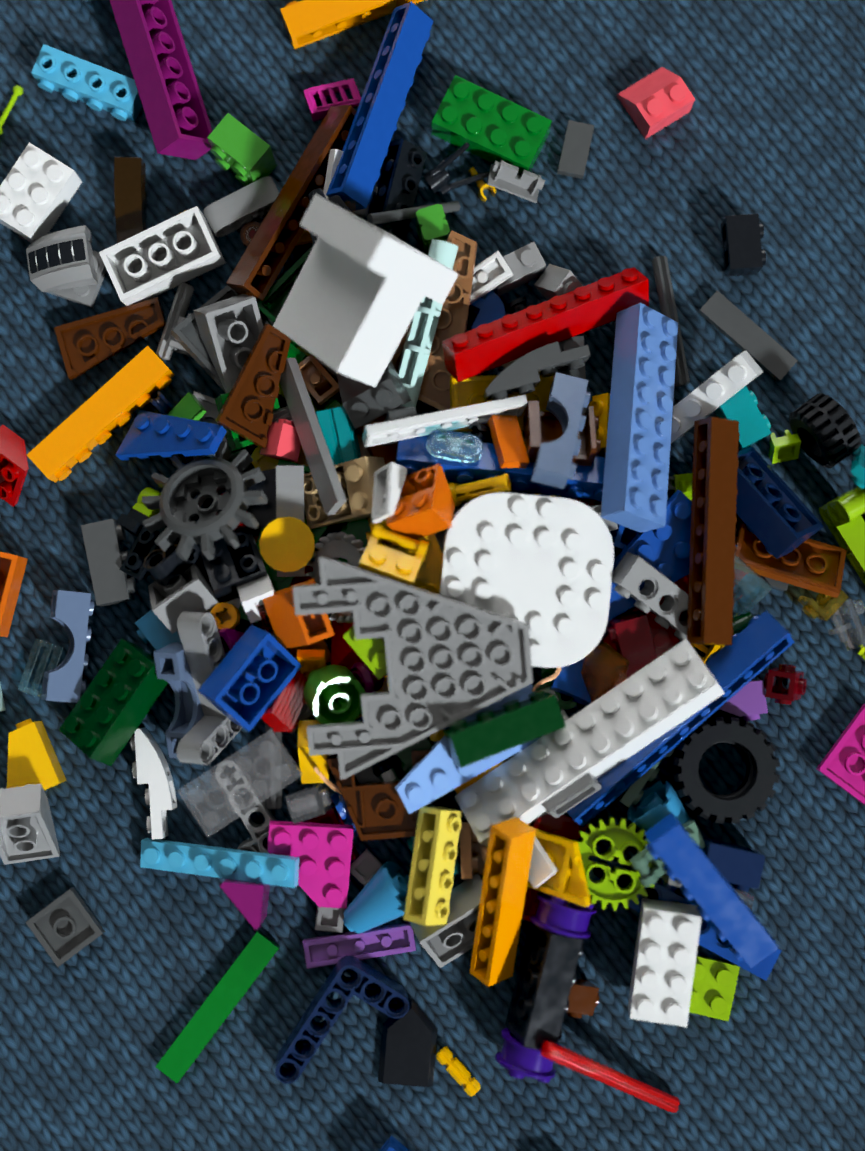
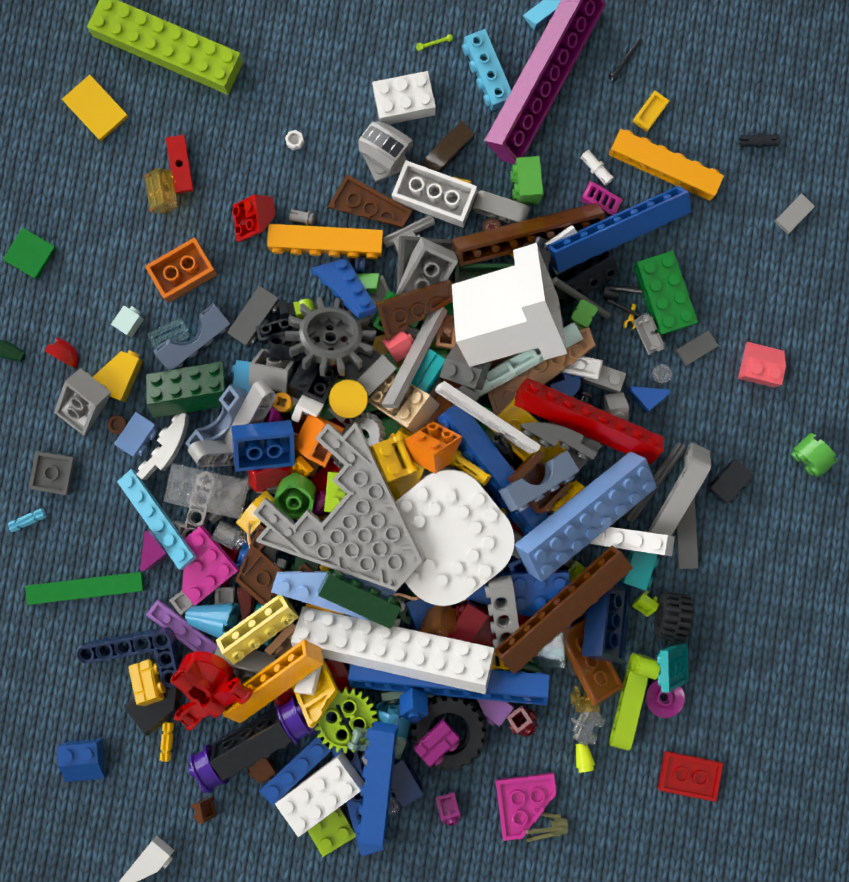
camera: 40 degrees right, 0 degrees up
white slope [371,462,407,524] -> none
clear light blue plate [426,429,483,463] -> none
orange tile [488,415,530,468] -> none
red axle [540,1041,680,1113] -> none
light grey tile [542,772,602,818] -> none
none -> medium azure axle [8,508,47,532]
none -> reddish brown tile [107,415,128,434]
none -> medium blue brick [114,412,159,458]
none -> yellow brick [128,659,166,706]
none -> red piece [170,651,253,731]
none -> reddish brown tile [191,797,217,823]
none -> clear red slope [237,587,254,621]
none -> blue brick [259,732,332,806]
none -> light grey pin [289,209,314,226]
none -> blue brick [400,687,428,723]
none -> magenta brick [414,719,460,767]
none -> magenta bracket [435,792,462,826]
none -> white pin [580,150,614,186]
none -> blue slope [628,386,670,413]
none -> light grey beam [648,442,711,536]
none -> clear plate [652,364,672,383]
none -> bright green brick [791,433,839,477]

